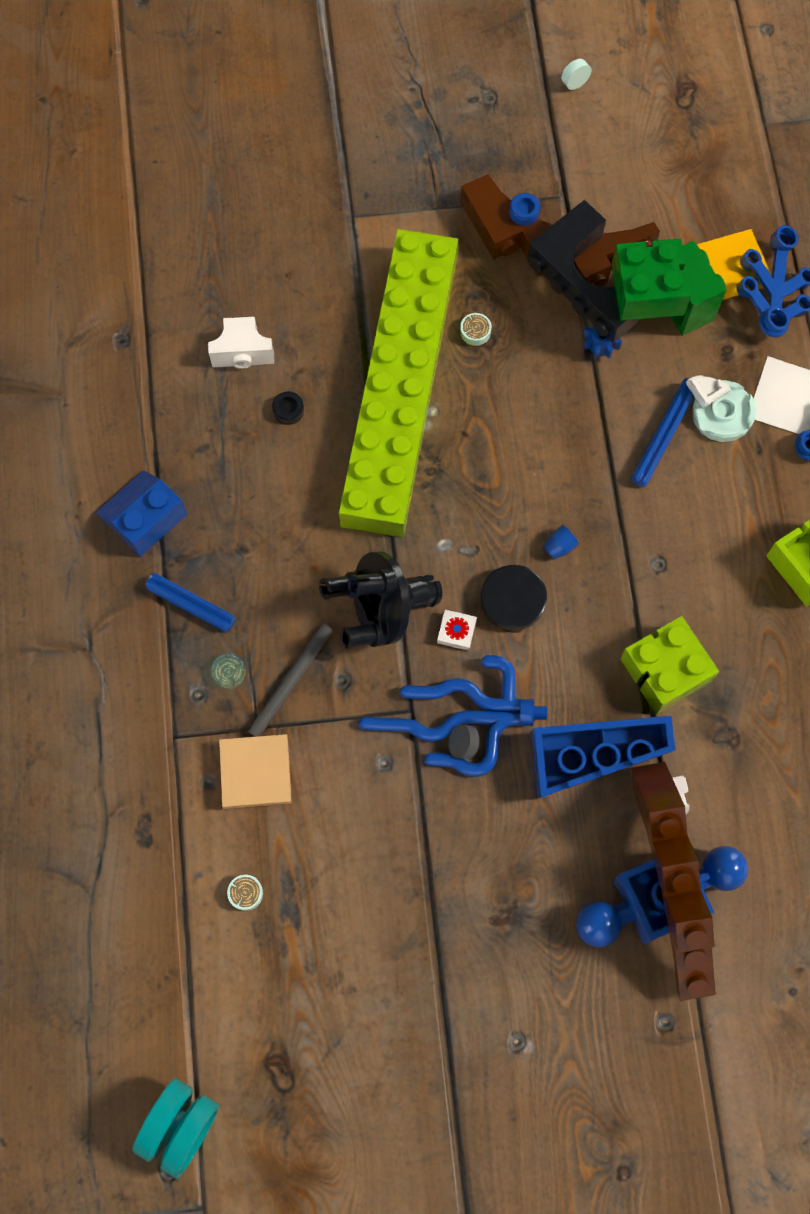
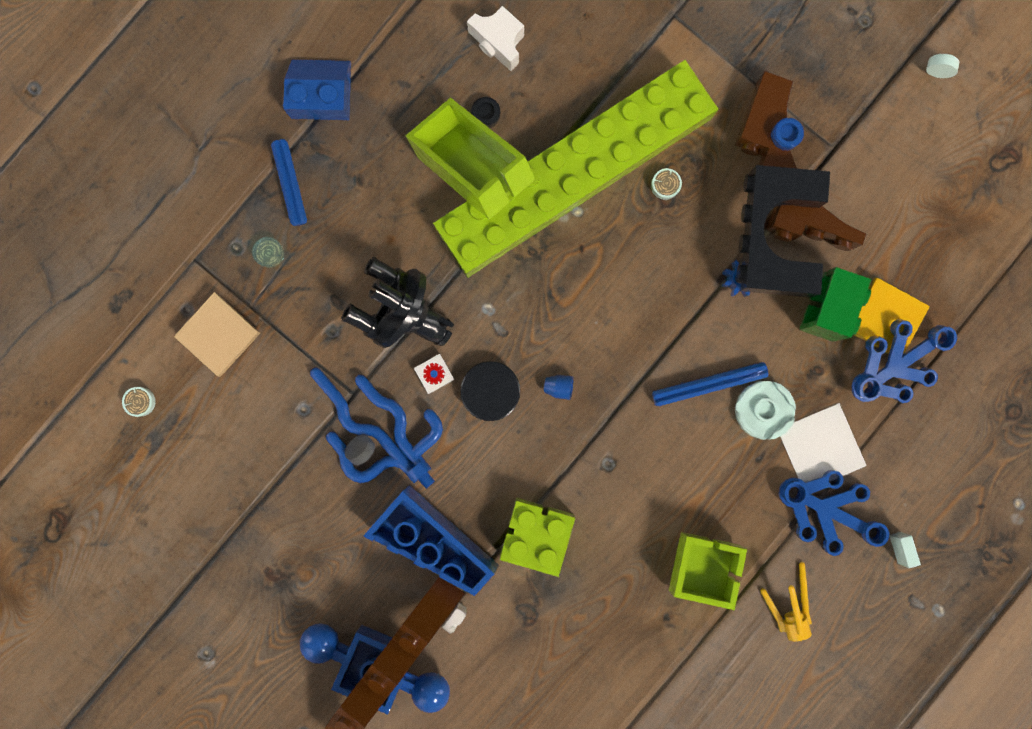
camera: 45 degrees right, 15 degrees up
dark grey bar [247,624,333,737] -> none
green piece [612,238,691,321] -> none
white tile [685,375,731,408] -> none
none -> lime piece [406,97,535,220]

